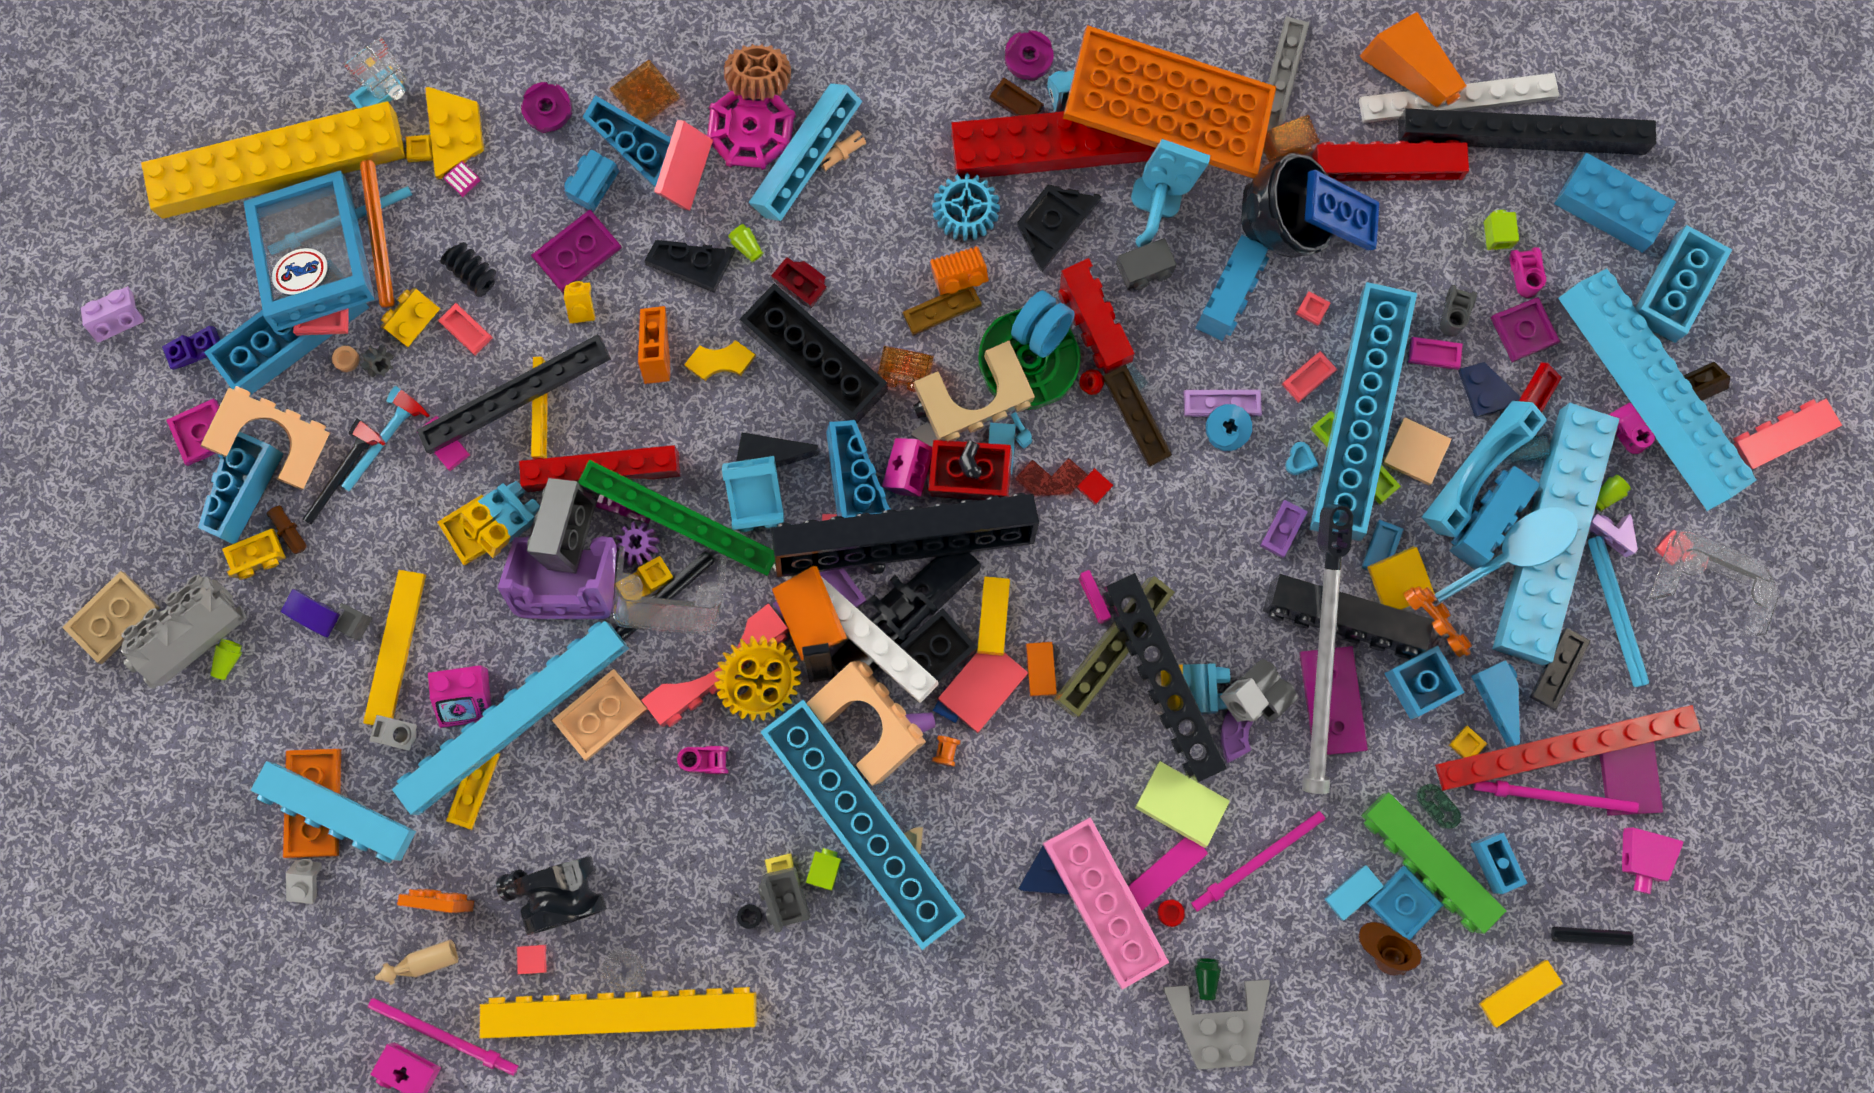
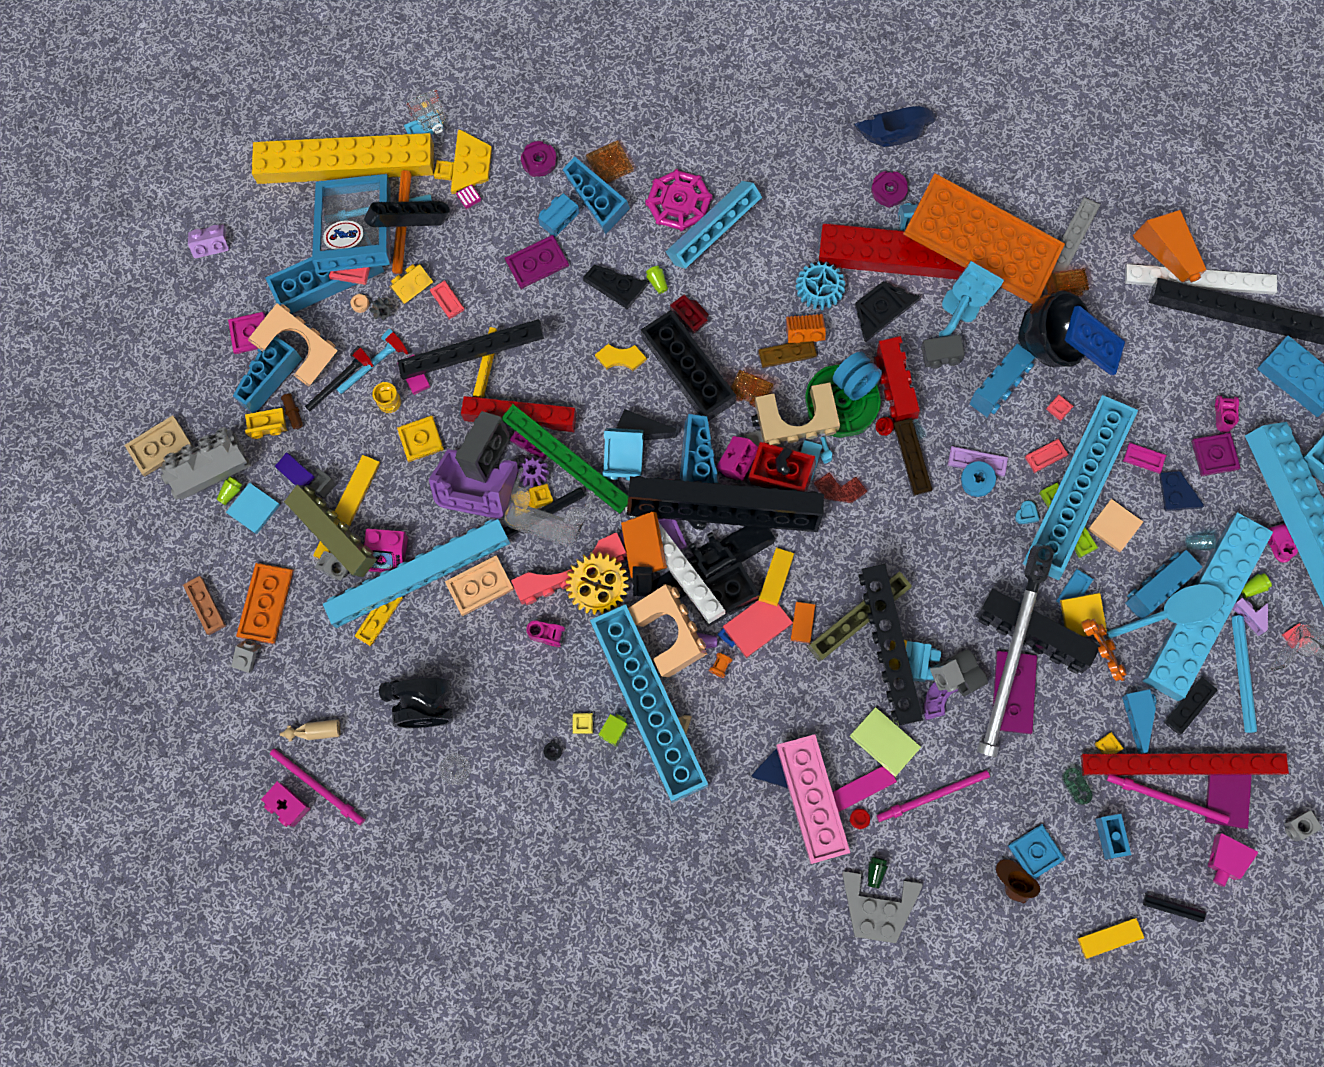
camera: 20 degrees right, 5 degrees down
dark purple slope [162,325,220,370] -> none
medium azure brick [250,761,416,863] -> none
orange plate [397,889,475,913] -> none
black piece [440,242,496,297] -> none
hips [459,481,540,558] -> none
yellow brick [480,987,757,1038] -> none
coral tile [517,945,547,974] -> none
yellow bracket [563,281,595,324] -> none
orange slope [638,306,670,384] -> none
coral tile [654,120,713,211] -> none
nougat gear [724,43,791,101] -> none
dark grey bracket [758,867,811,933] -> none
light nougat pin [820,130,866,171] -> none
reddish brown tile [989,77,1044,116] -> none
red tile [1077,468,1114,505] -> none
dark pink tile [1079,570,1111,624] -> none
medium lavender plate [1260,500,1307,558] -> none
red brick [1312,140,1469,182] -> none
medium azure tile [1324,865,1384,921] -> none
bright green brick [1361,792,1506,934] -> none
dark azure brick [1384,645,1465,720] -> none
medium azure arch [1421,401,1547,538] -> none
dark grey piece [1440,285,1477,337] -> none
lime brick [1484,210,1519,250] -> none
red tile [1519,362,1562,413] -> none
none -> nougat plate [183,576,226,635]
none -> medium azure tile [226,483,280,535]
none -> olive brick [284,484,377,577]
none -> black beam [364,201,450,227]
none -> yellow wheel [372,382,401,413]
none -> light grey brick [1284,810,1322,842]

